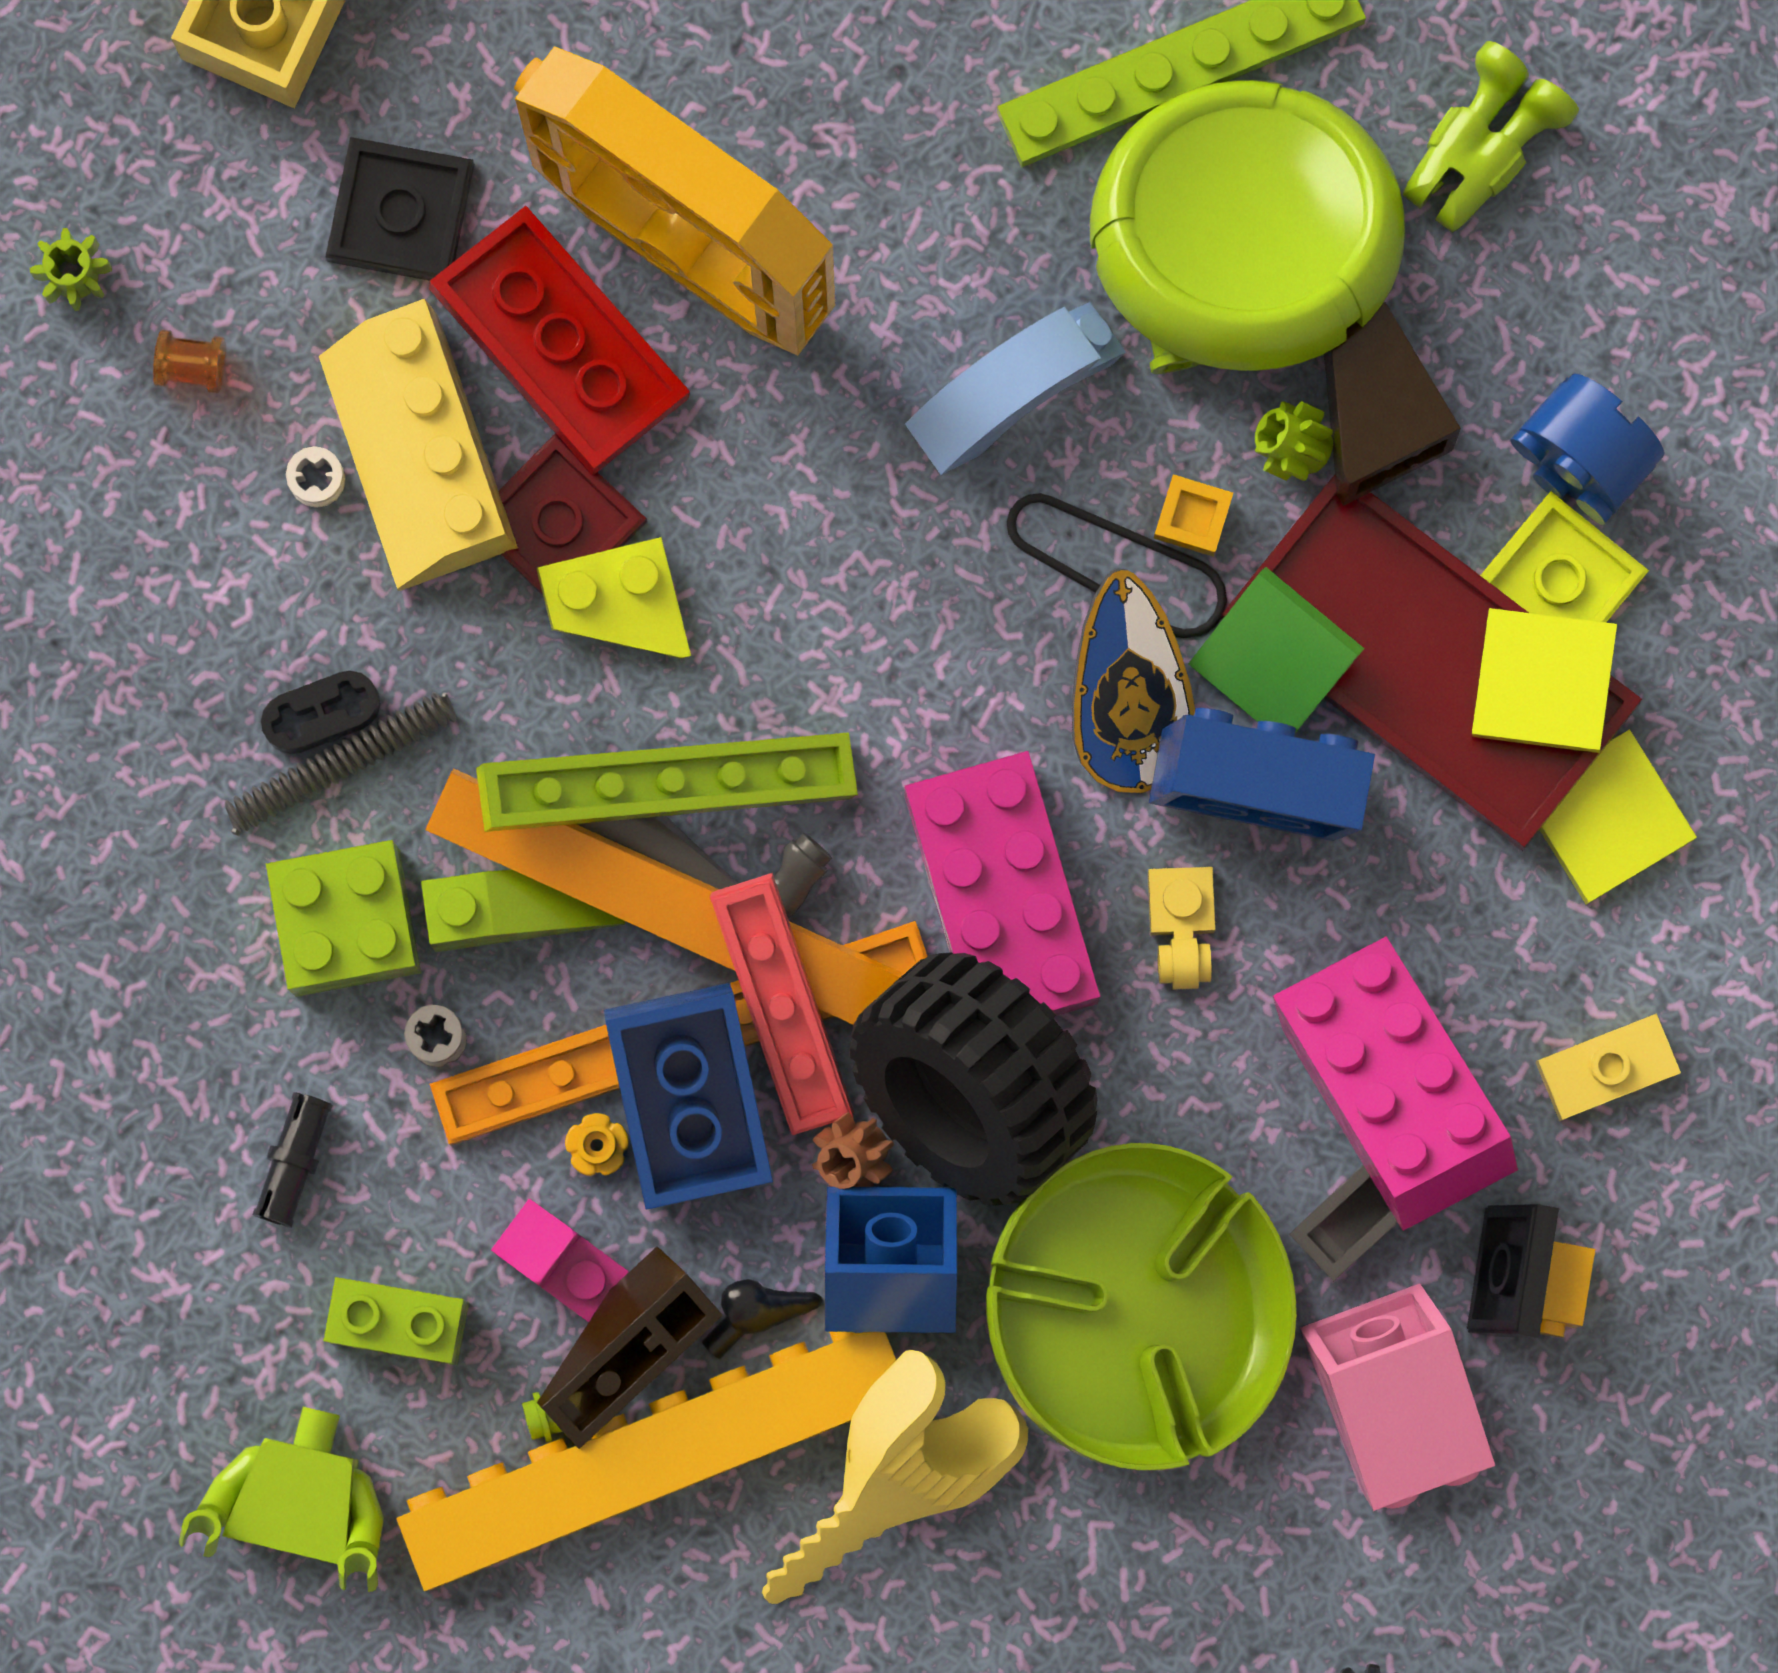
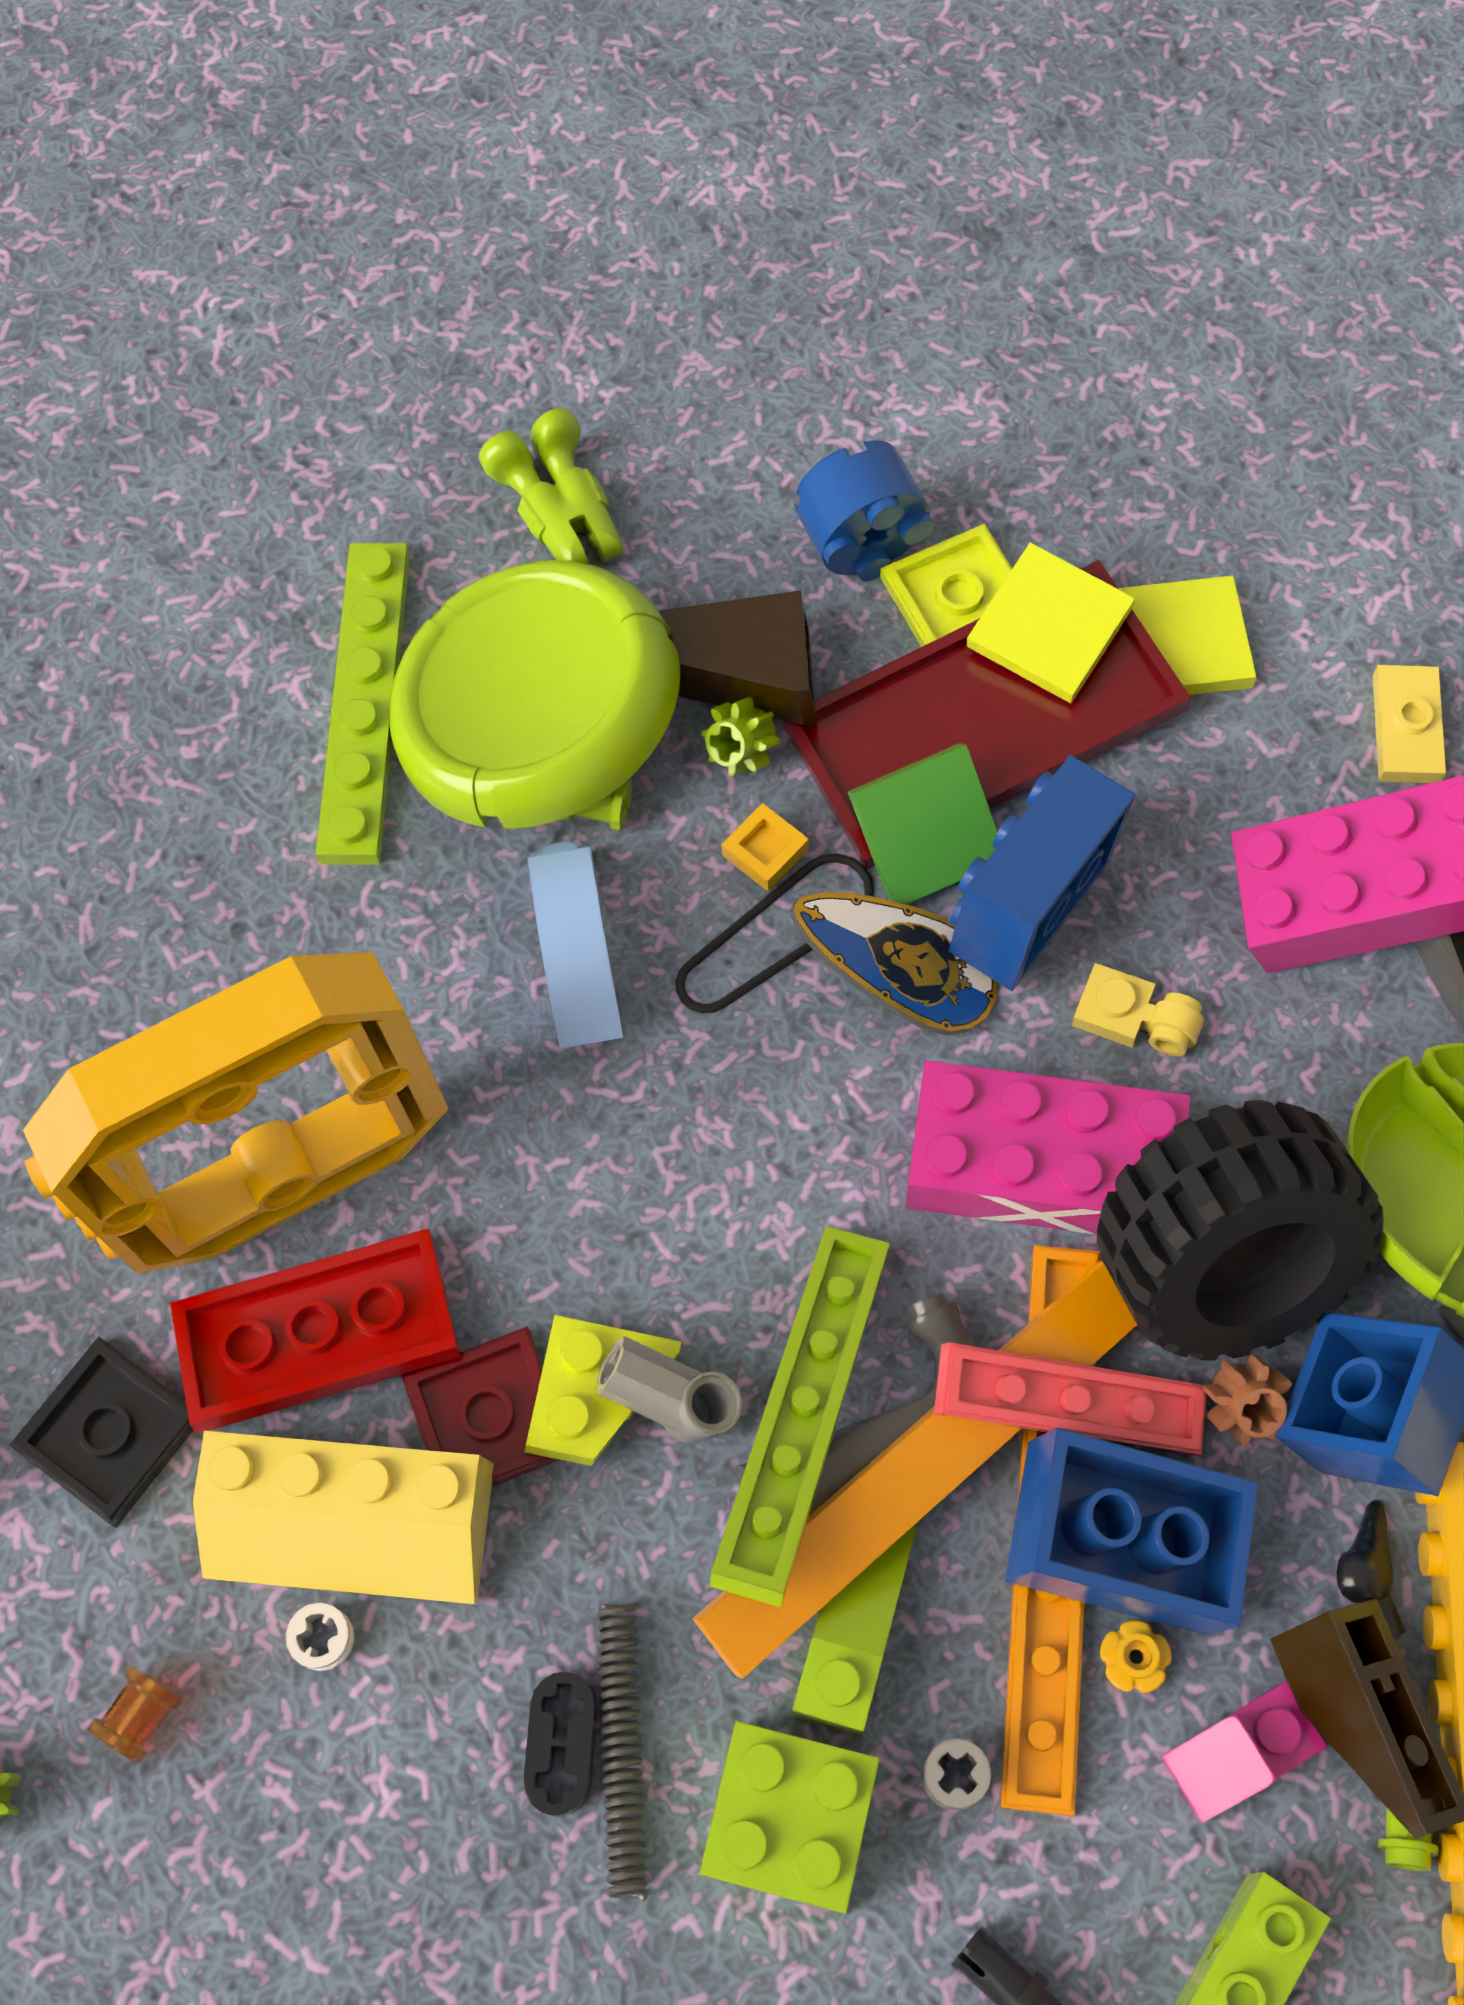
camera: 60 degrees left, 15 degrees down
none -> light grey piece [596,1336,742,1443]

